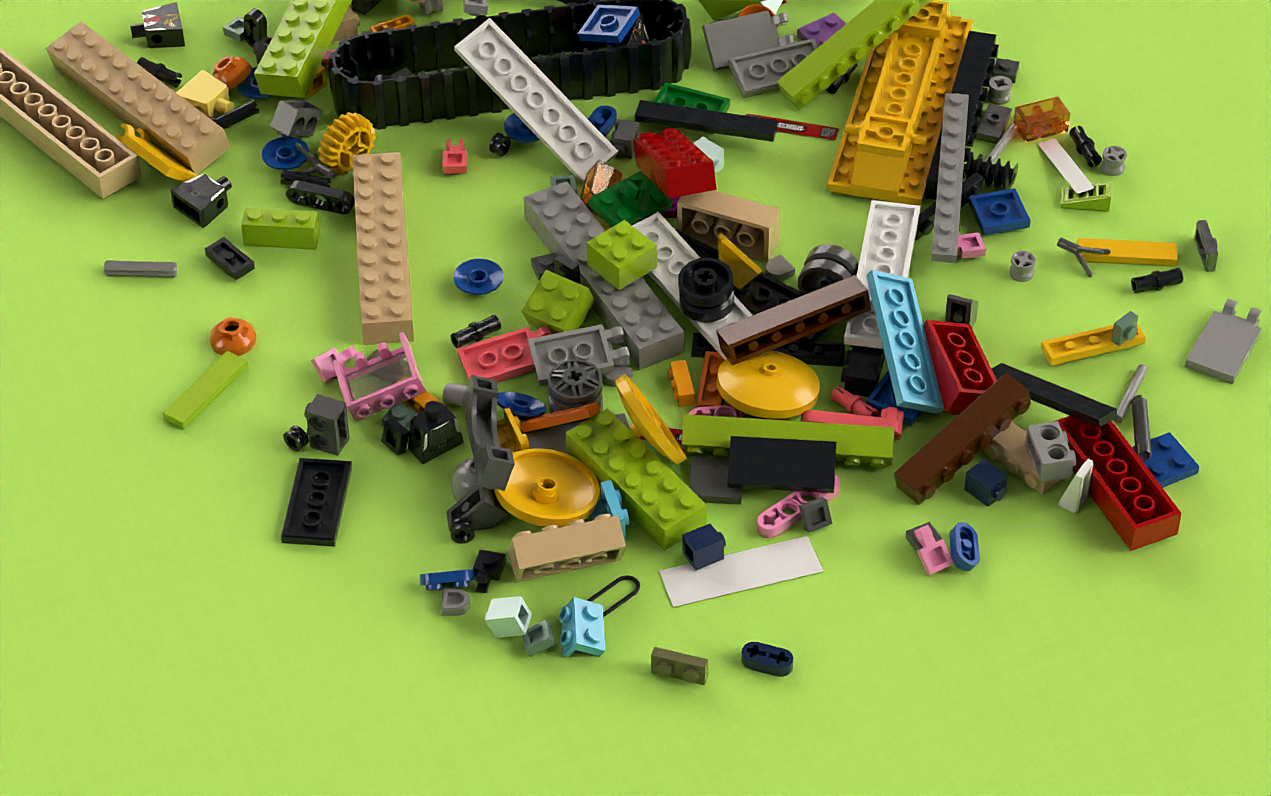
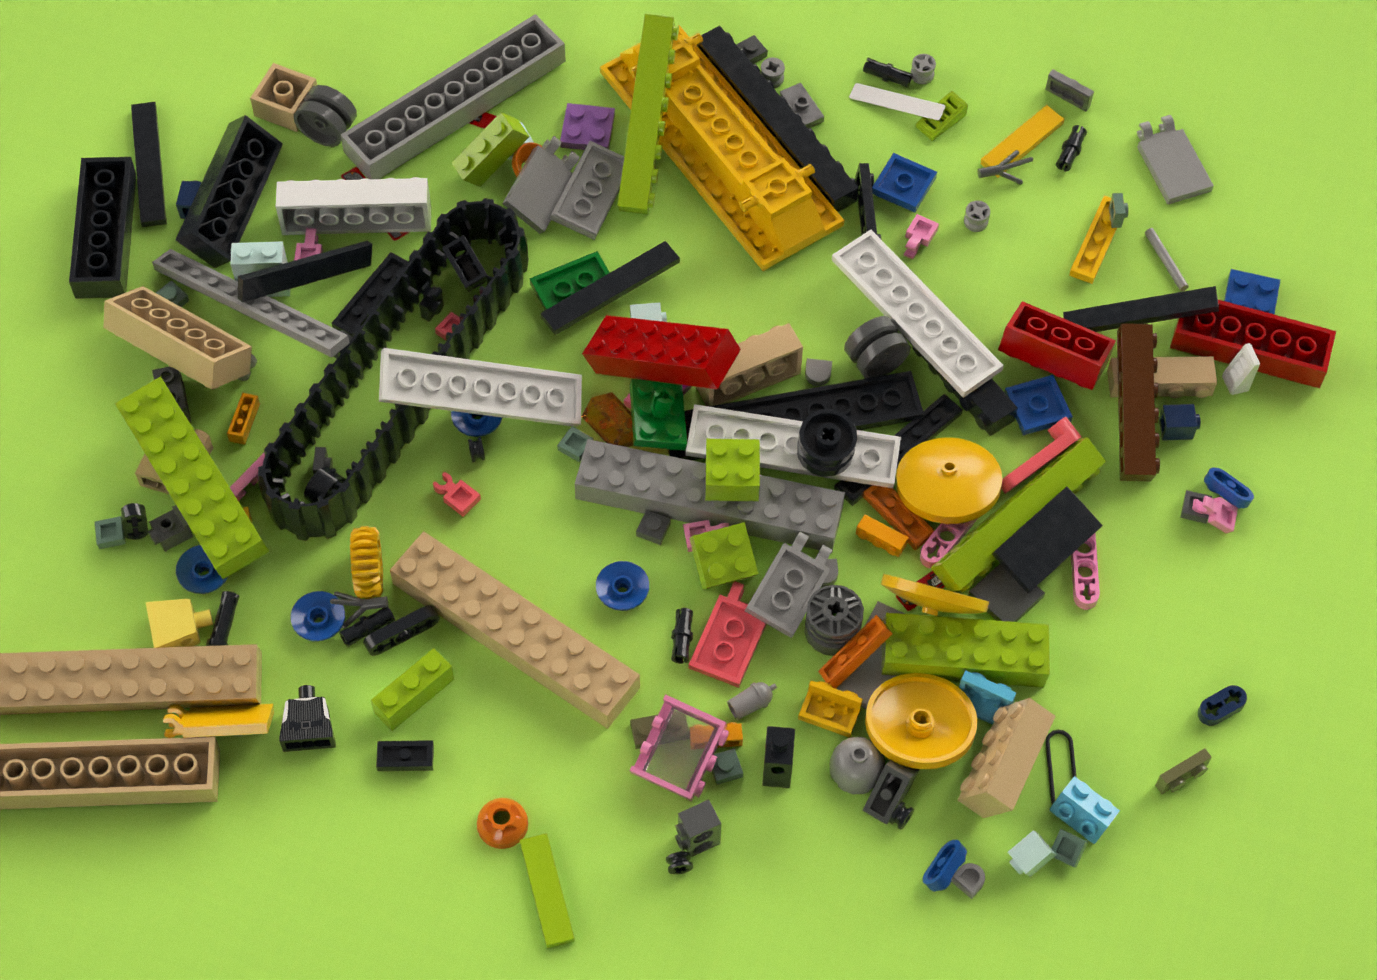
camera: 50 degrees left, 15 degrees up
light grey axle [104,260,178,277] -> none
black torso [130,2,185,48] -> none
black pin [137,57,182,87] -> none
orange piece [213,56,252,90] -> none
dark grey brick [270,100,323,138] -> none
black tile [281,458,352,547] -> none
bright pink plate [311,346,357,382] -> none
black plate [381,418,410,455] -> none
dark grey arch [462,375,515,491] -> none
black plate [473,550,506,593] -> none
blue dish [497,392,546,420] -> none
black plate [555,254,581,284] -> none
blue plate [578,5,640,43] -> none
blue plate [588,106,617,137] -> none
dark grey brick [610,119,639,159] -> none
white sticker [659,536,823,607] -> none
dark blue brick [682,523,726,570] -> none
reddish brown brick [716,275,871,365] -> none
yellow slope [717,232,762,290] -> none
sticker [746,114,839,140] -> none
dark grey plate [799,497,832,533] -> none
coral pin [830,386,880,417] -> none
medium azure plate [866,270,944,414] -> none
light grey plate [931,93,969,263] -> none
dark grey slope [945,294,978,329] -> none
black piece [965,152,1018,190] -> none
light grey bar [984,123,1019,164] -> none
clear orange brick [1014,96,1070,142] -> none
light grey brick [1025,421,1076,482] -> none
dark grey piece [1131,395,1152,461] -> none

